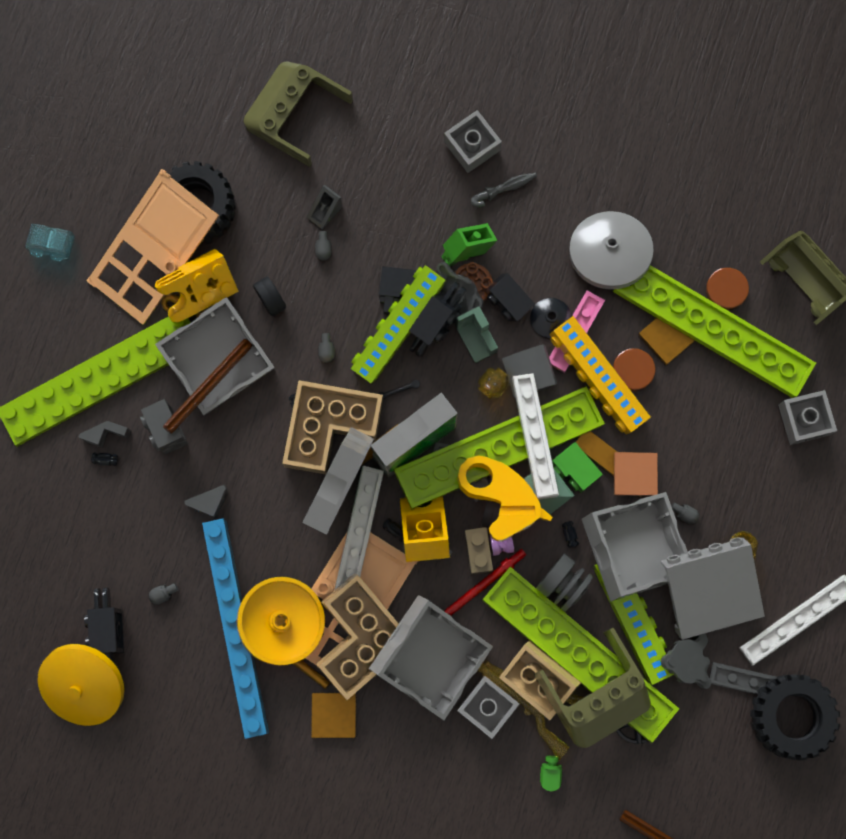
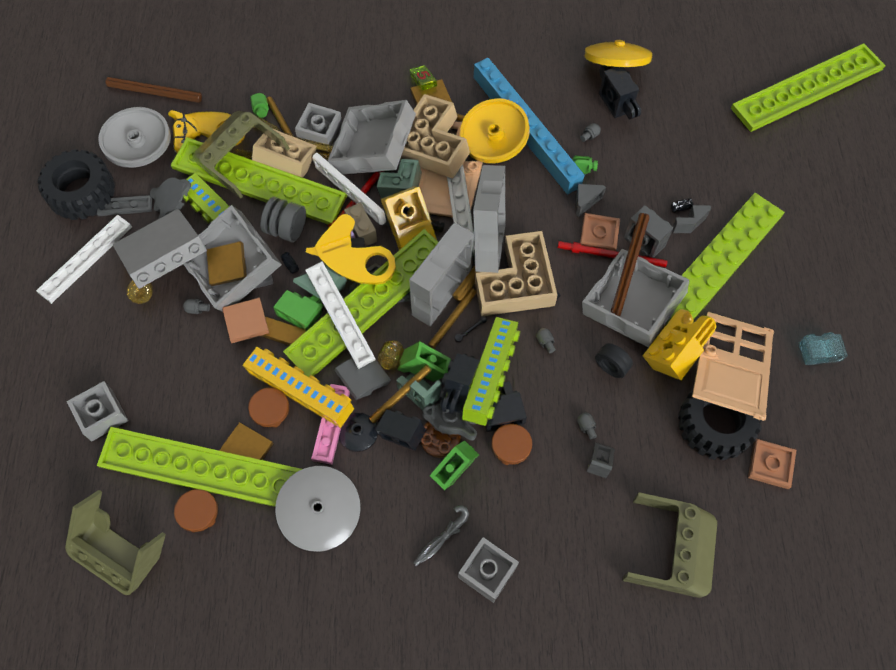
camera: 160 degrees right, 15 degrees down
none -> light grey dish [99,107,171,168]
none -> yellow animal [168,110,245,153]
none -> pearl gold tile [206,241,247,286]
none -> pearl gold bar [267,97,294,137]
none -> white tile [312,153,386,225]
none -> pearl gold bar [369,364,432,423]
none -> sand green panel [377,159,422,199]
none -> bright green hinge [398,341,451,382]
none -> clear neon green tile [410,65,437,90]
none -> pearl gold bar [428,288,477,349]
none -> dark orange tile [491,424,532,465]
none -> red bar [558,241,667,268]
none -> bright green arm [572,155,598,174]
none -> nougat tile [580,213,620,251]
none -> nougat tile [748,439,796,489]

